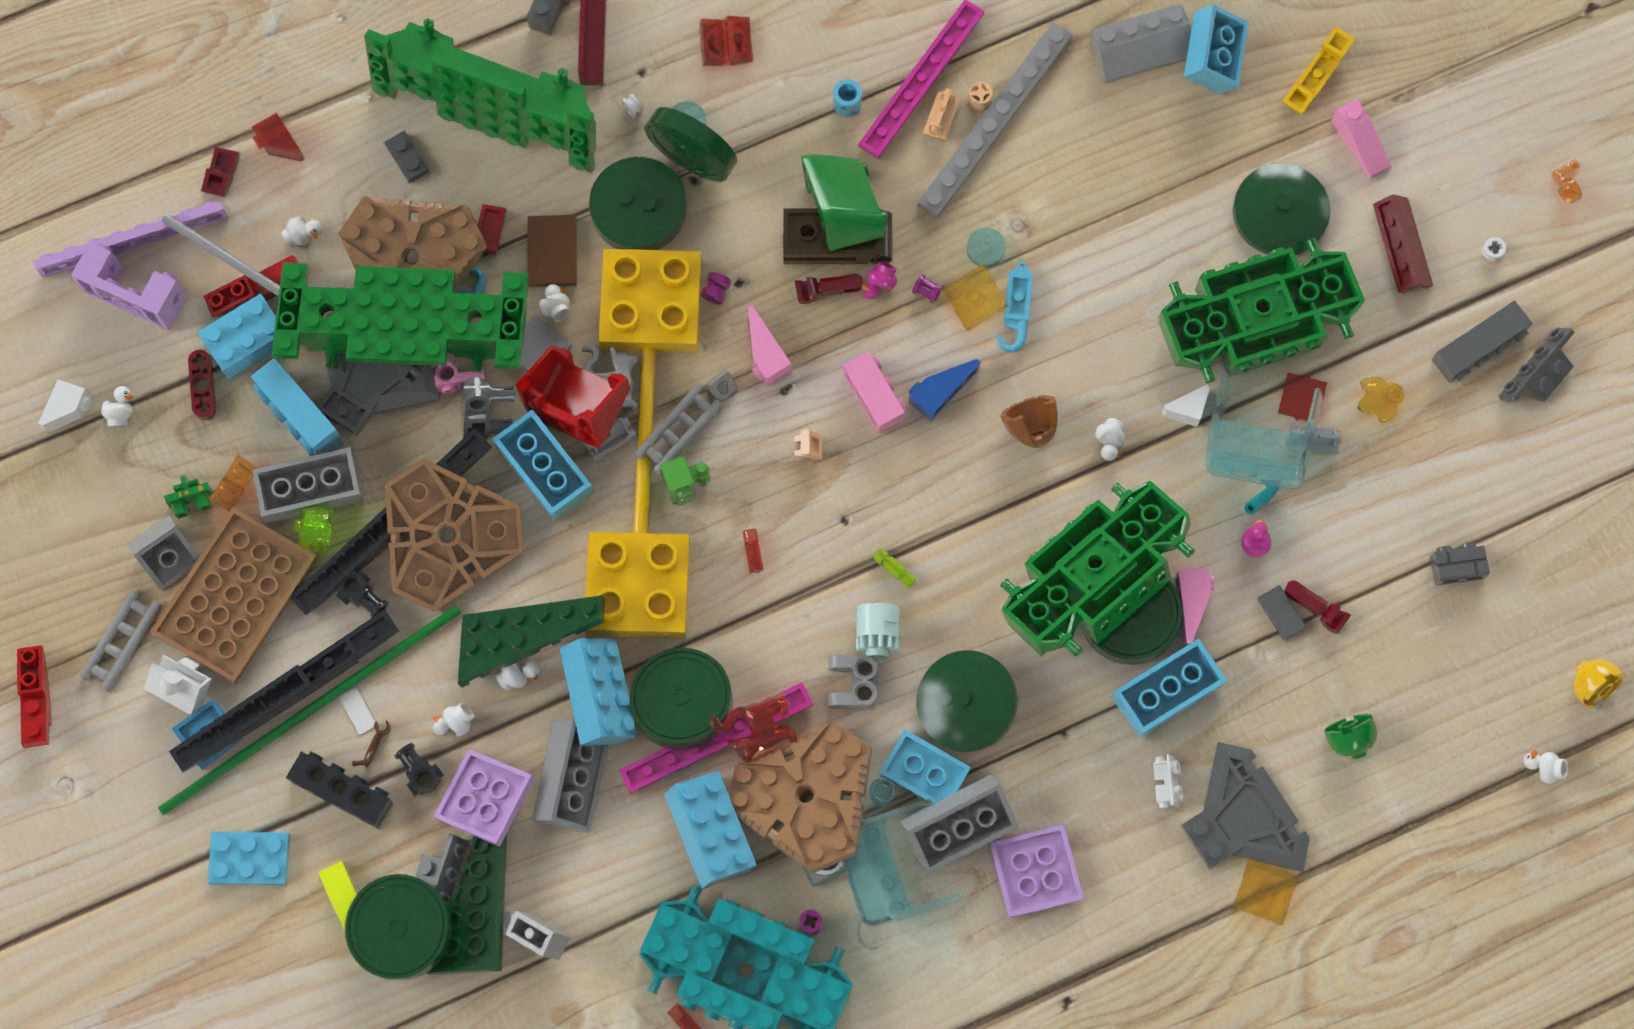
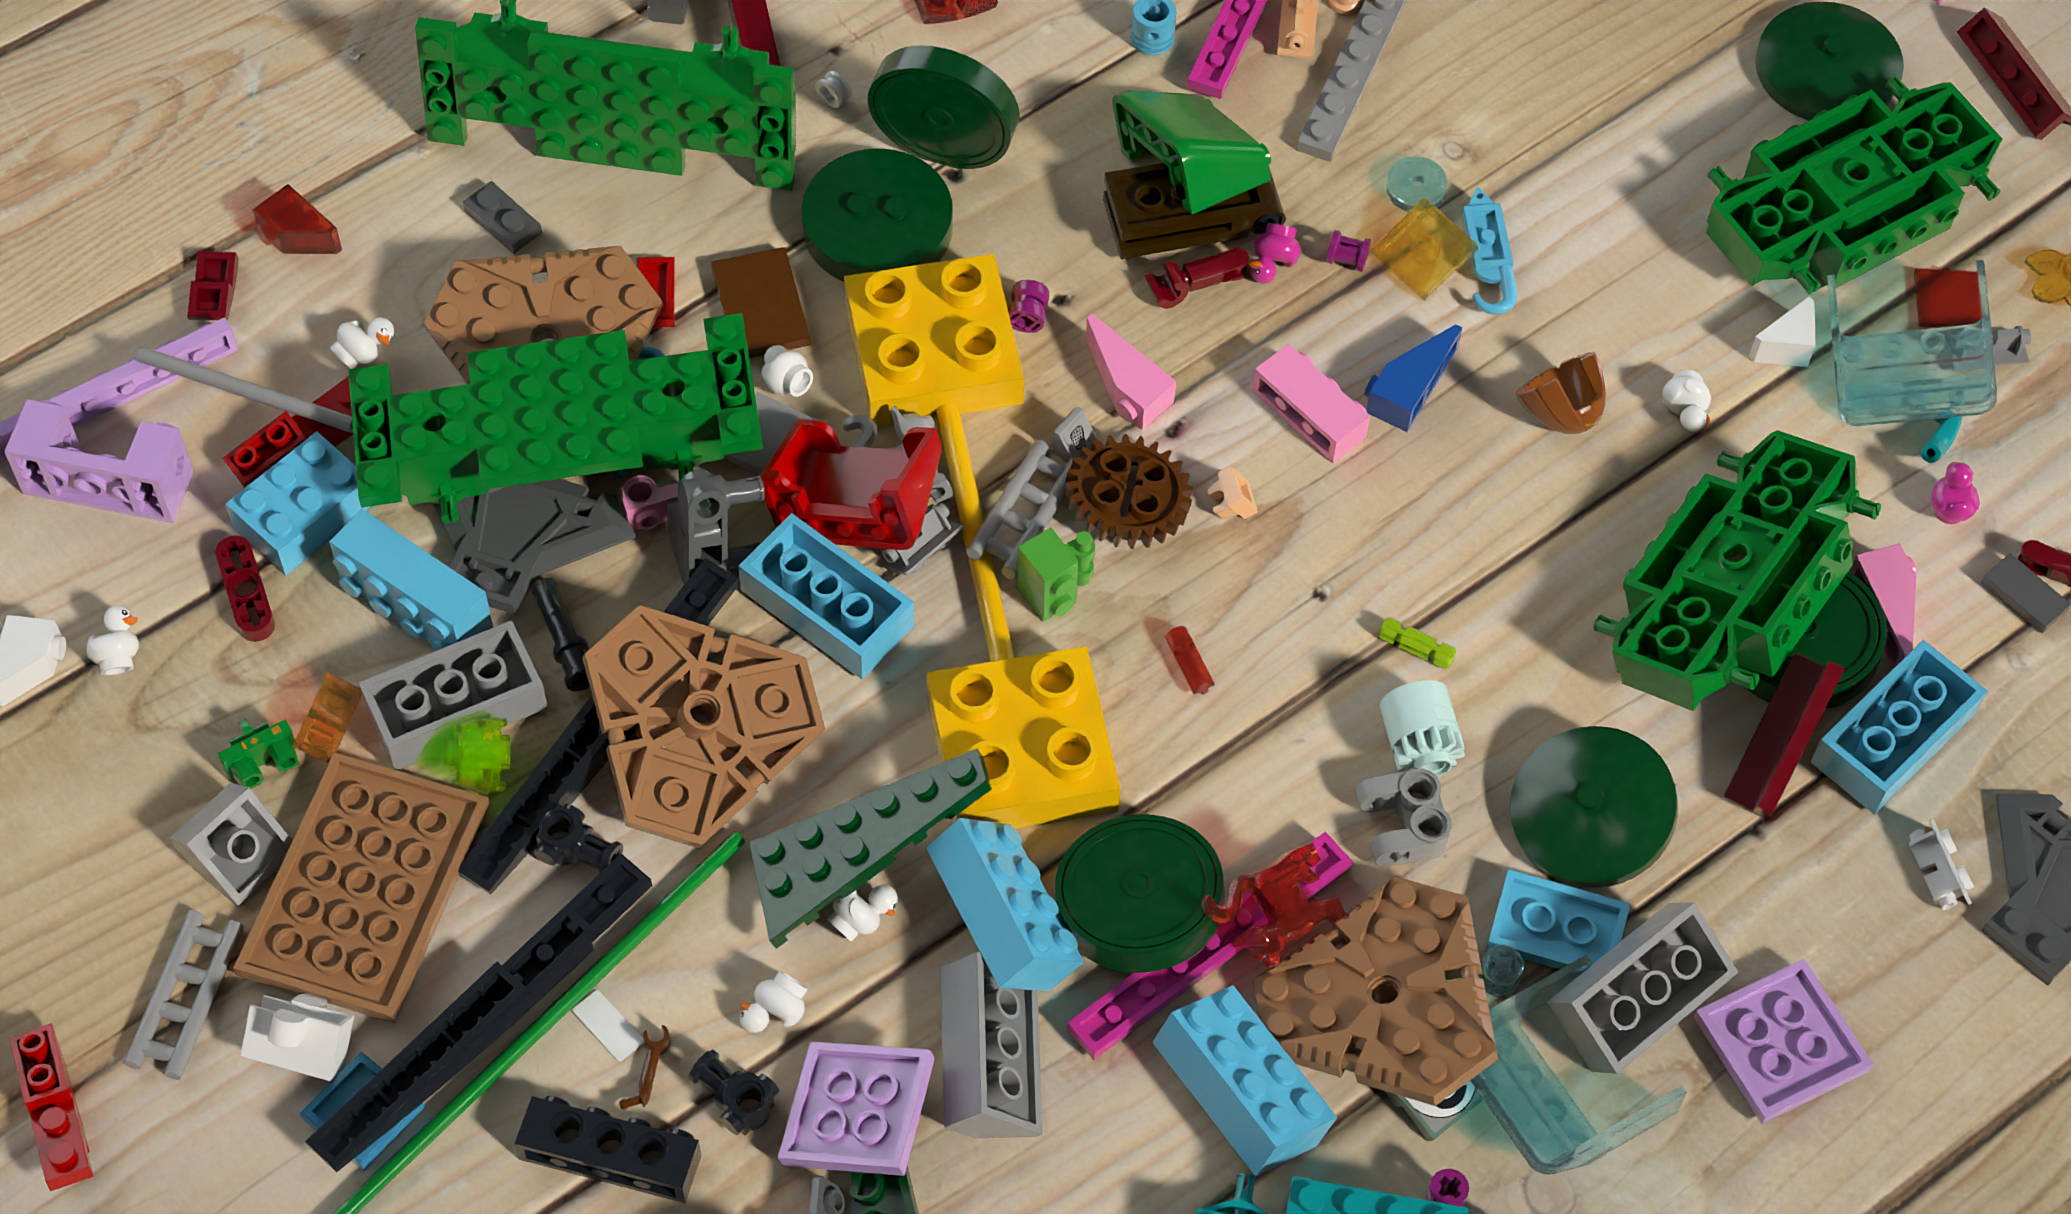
camera: 15 degrees left, 15 degrees down
none -> black pin [531,578,590,691]
none -> reddish brown gear [1064,434,1193,549]
none -> dark red panel [1724,653,1845,819]

